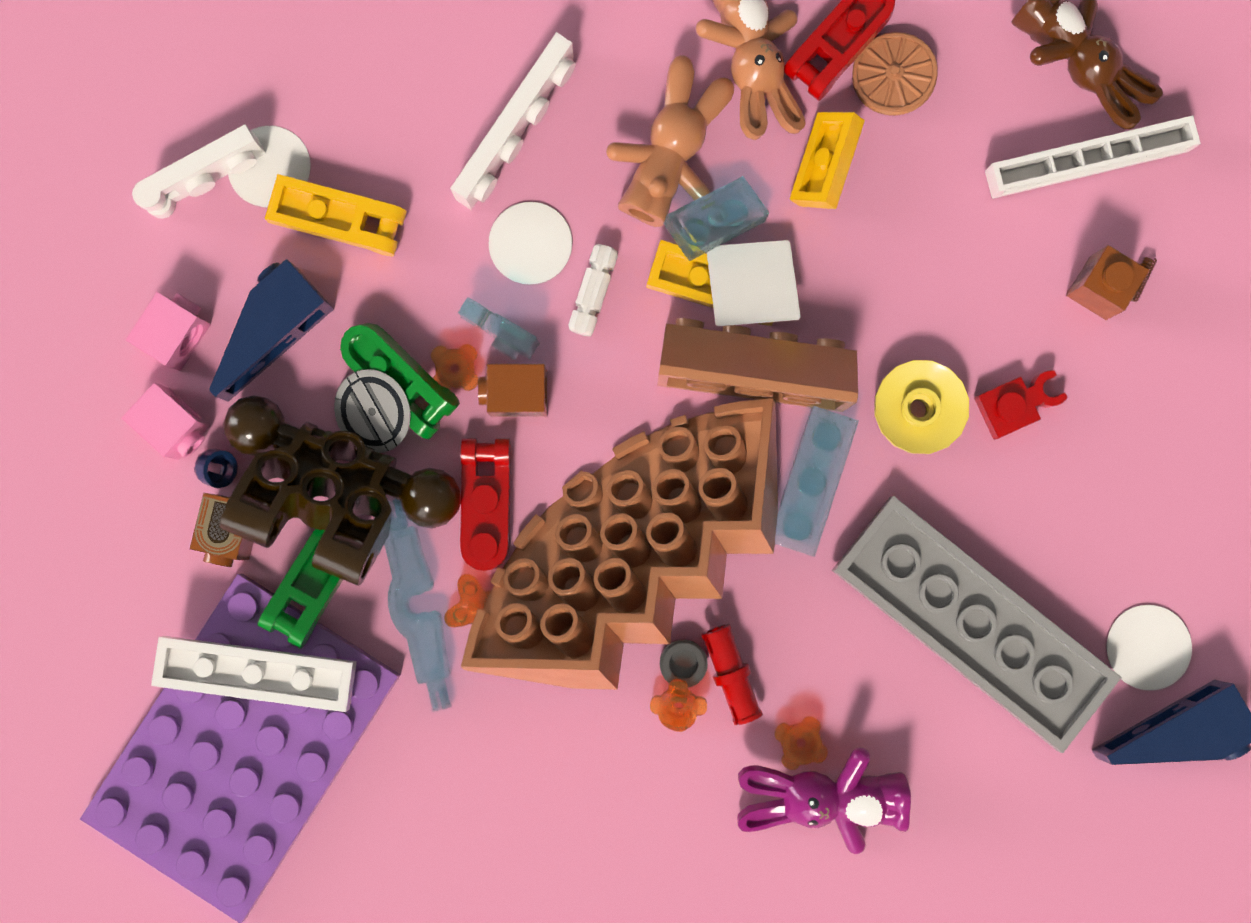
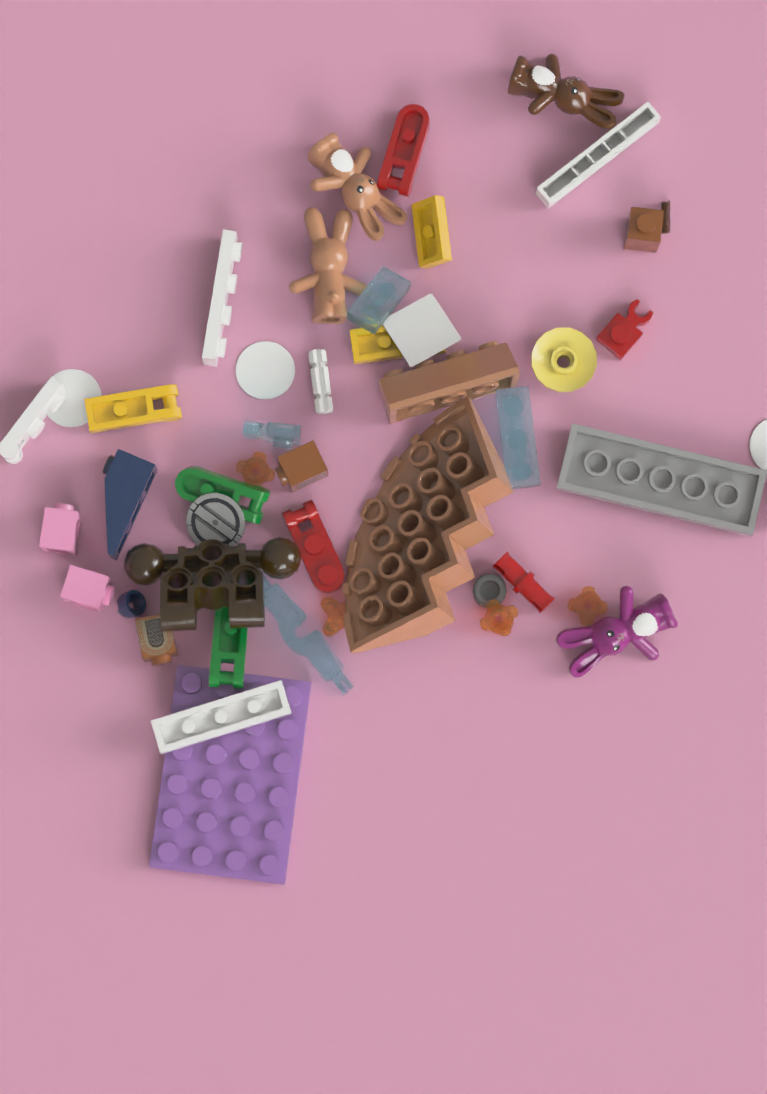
camera: 30 degrees left, 5 degrees down
nougat wheel [852,32,938,116] -> none

